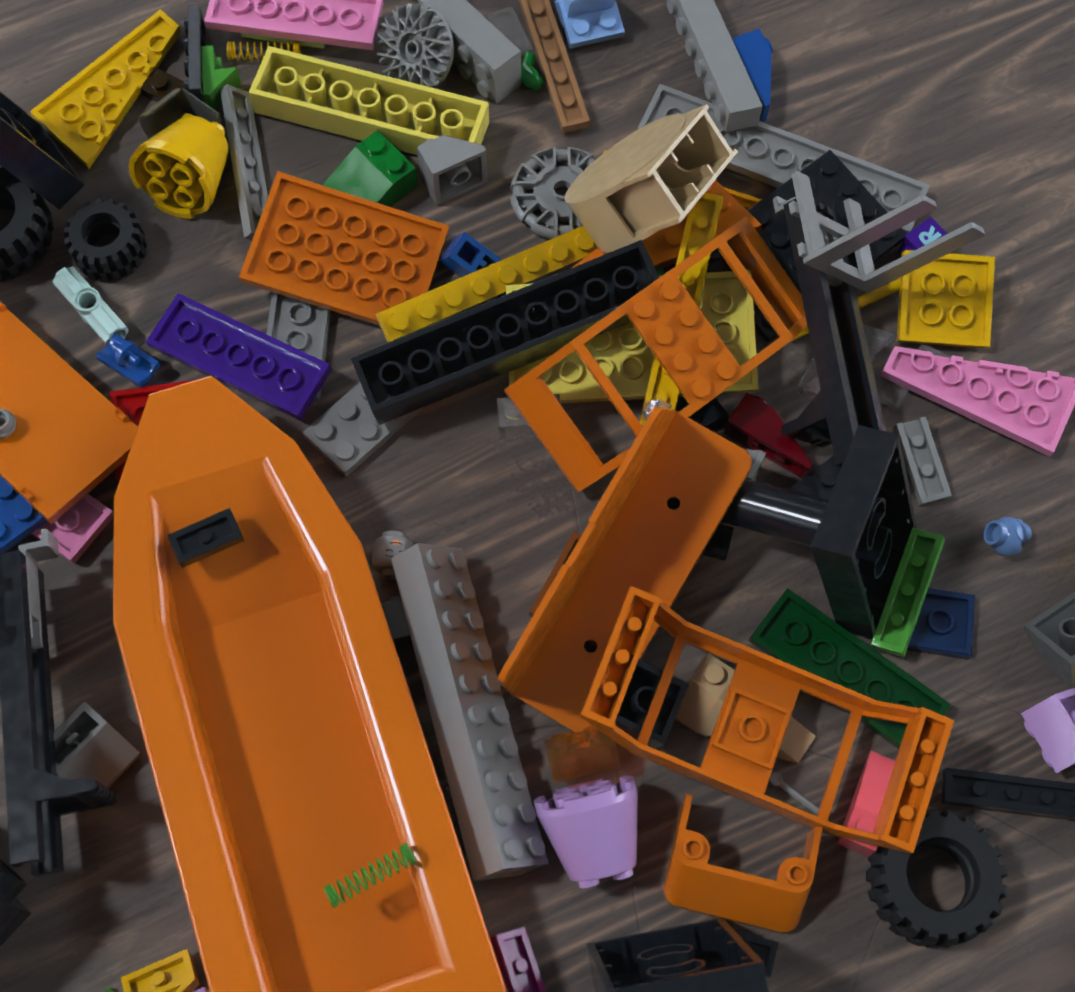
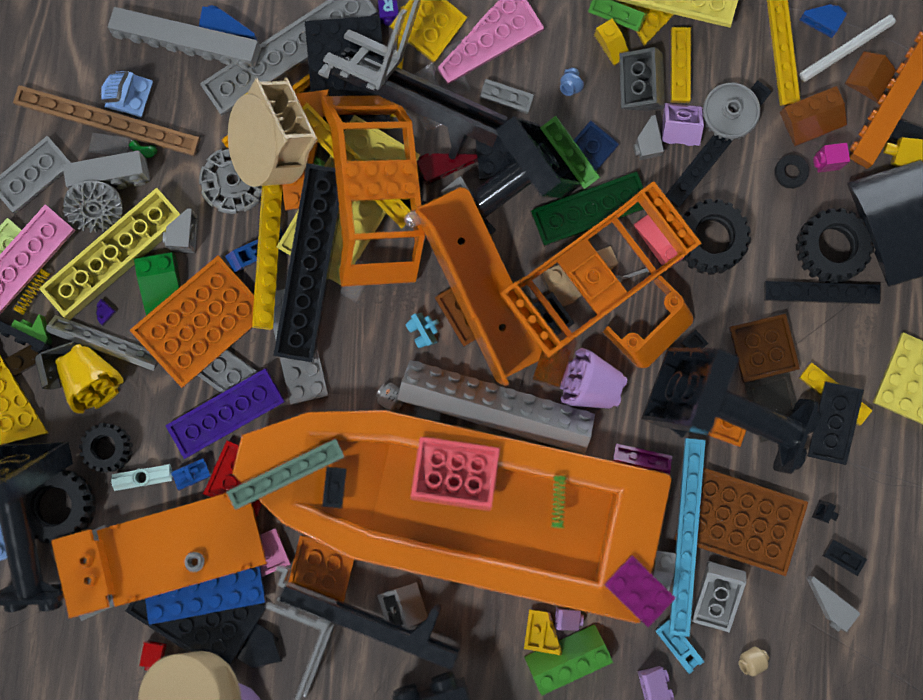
camera: 60 degrees left, 15 degrees up
none -> dark purple tile [96,299,116,326]
none -> sand green plate [227,439,345,510]
none -> orange plate [288,535,354,602]
none -> medium azure hips [405,312,440,348]
none -> coral slope [411,437,499,511]
none -> light grey slope [633,115,664,160]

